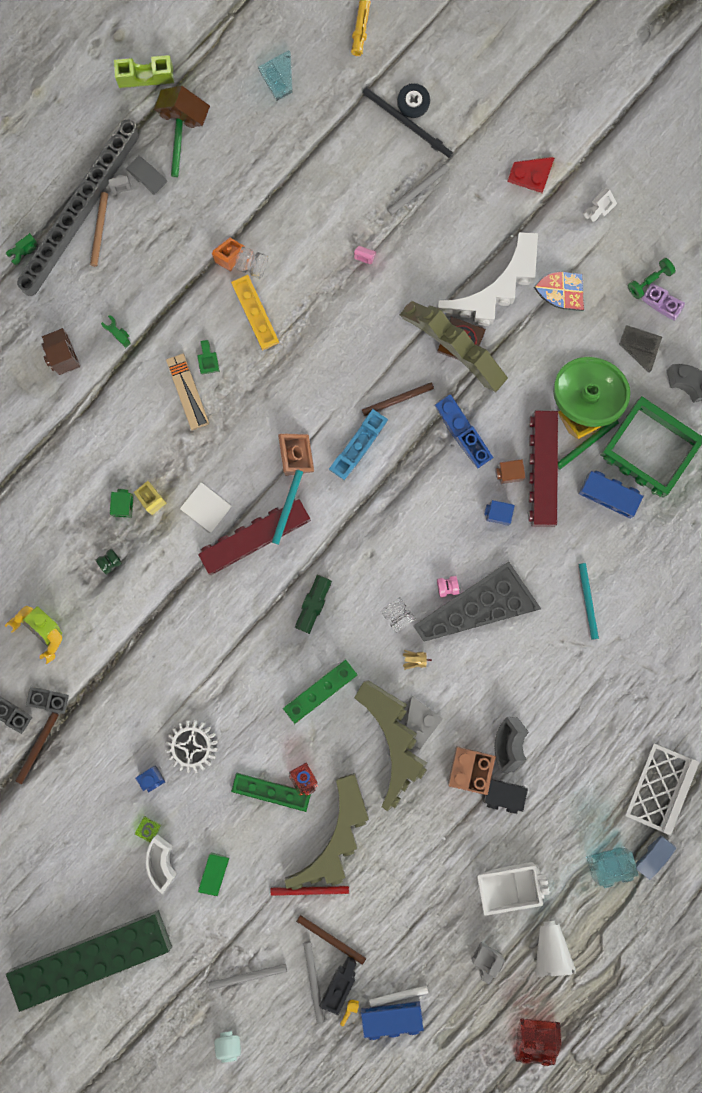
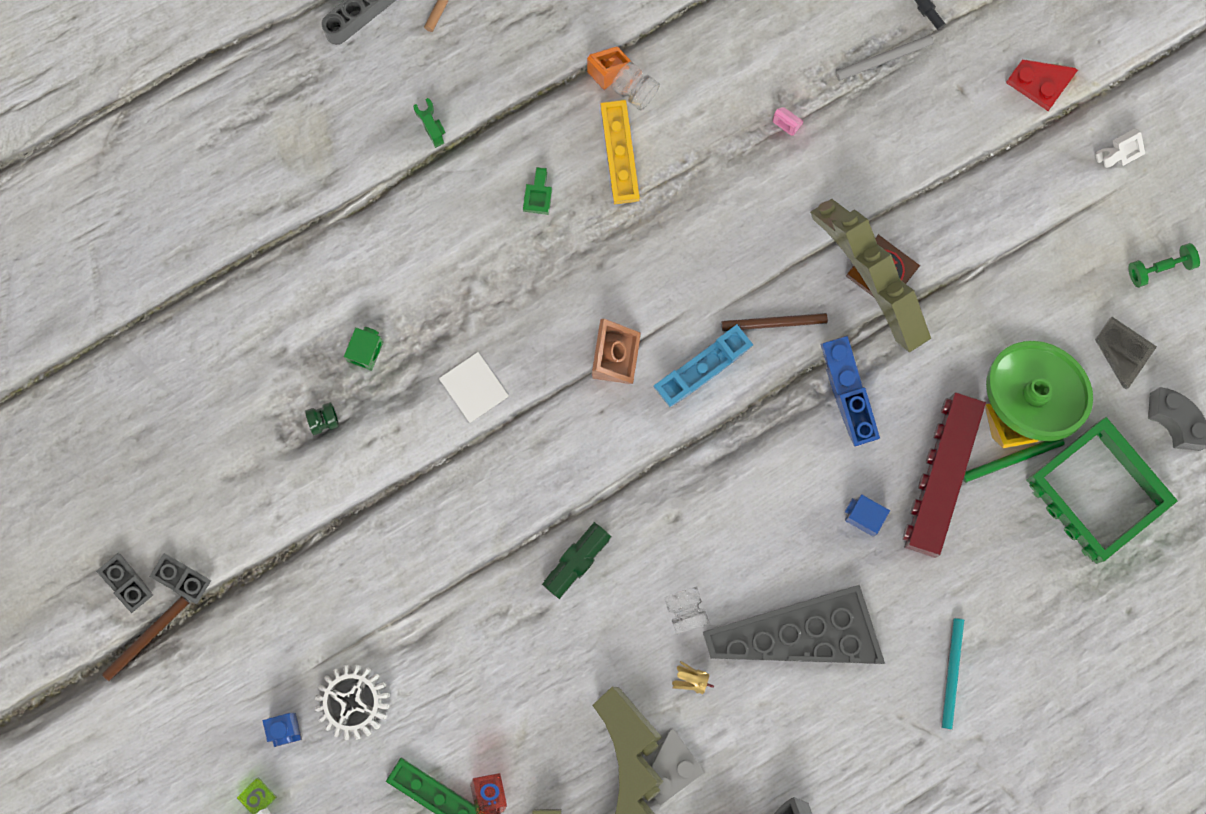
camera: 15 degrees right, 5 degrees down
torso [5,606,62,664] -> none
reddish brown brick [41,328,81,375] -> none
light yellow slope [133,481,167,515] -> none
tan tile [166,353,209,430] -> none
dark red brick [198,499,311,576] -> none
teal bar [272,470,303,545] -> none
green fence [282,659,358,724] -> none
white arch [437,232,538,326] -> none
bright pink wheel [437,576,459,598] -> none
dark orange brick [495,459,526,484] -> none
shield [534,272,584,311] -> none
blue brick [579,471,644,519] -> none
lavender slope [642,283,685,321] -> none

